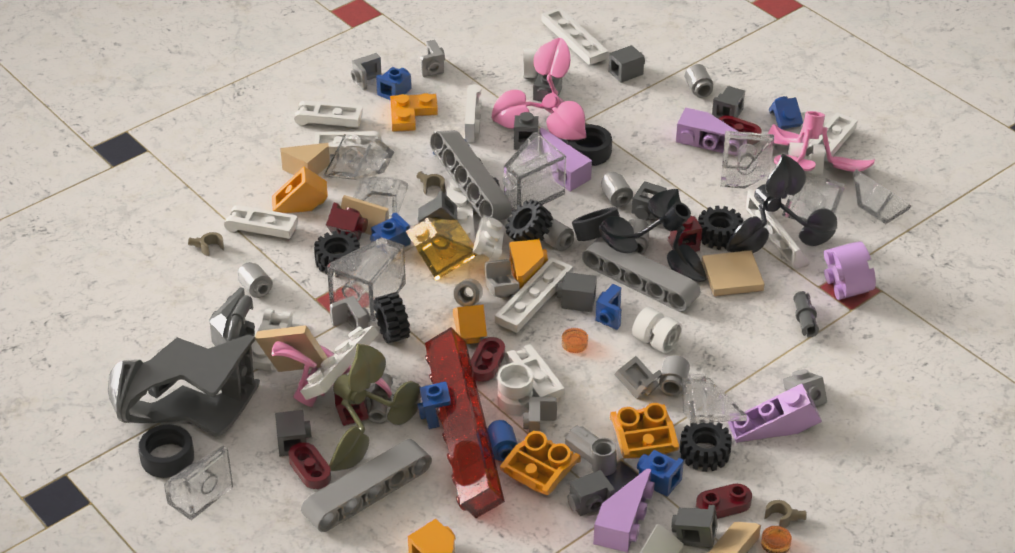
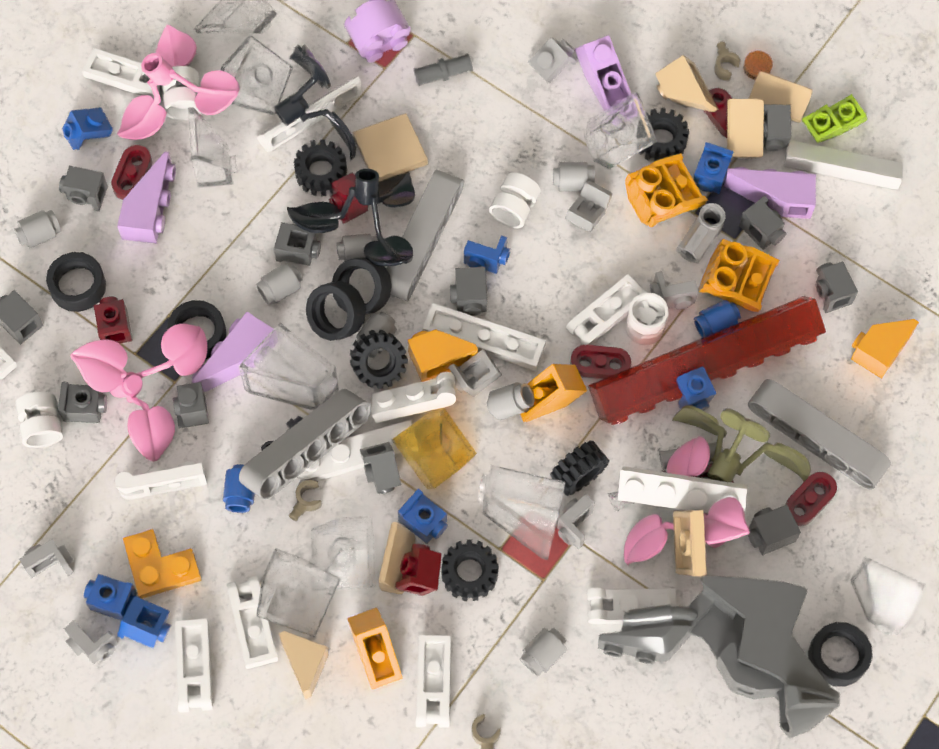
camera: 105 degrees left, 25 degrees up
clear orange tile [562,328,588,353] -> none
none -> black tyre [46,252,106,312]
none -> dark red brick [93,296,133,344]
none -> blue brick [117,596,171,649]
none -> black tyre [305,281,366,341]
none -> tan slope [655,55,718,112]
none -> tan slope [727,99,764,159]
none -> dark grey brick [815,261,858,314]

